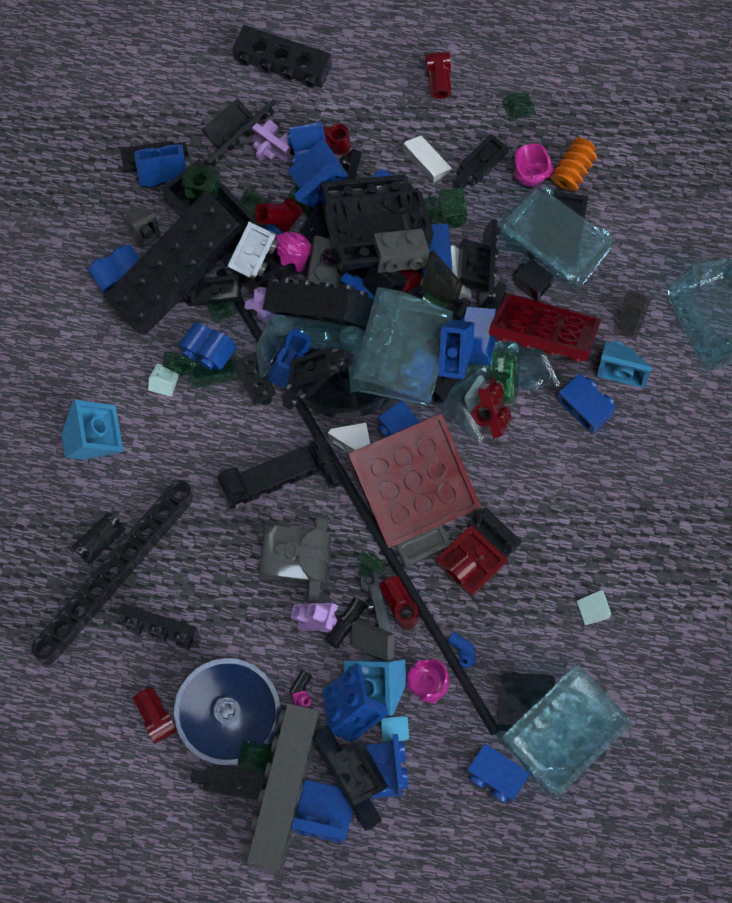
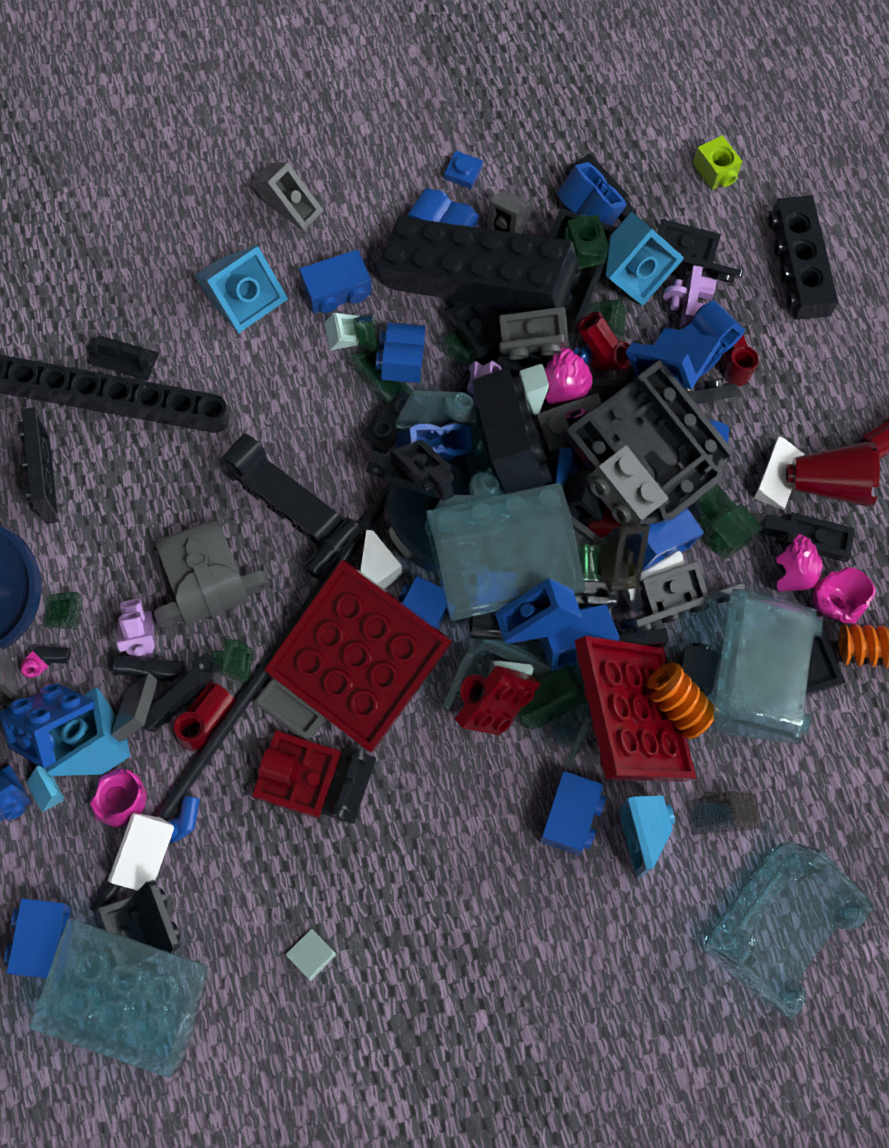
camera: 55 degrees right, 0 degrees up
none -> clear green slope [44,592,83,630]
none -> white slope [108,813,174,891]
none -> dark grey slope [251,162,324,231]
none -> blue brick [299,249,372,314]
none -> blue plate [444,150,483,189]
none -> light aqua slope [519,364,549,415]
none -> dark azure slope [606,211,684,306]
none -> orange piece [647,662,717,739]
none -> lime brick [693,135,743,190]
none -> dark pink hair [775,534,823,592]
none -> dark red cone [786,442,880,507]

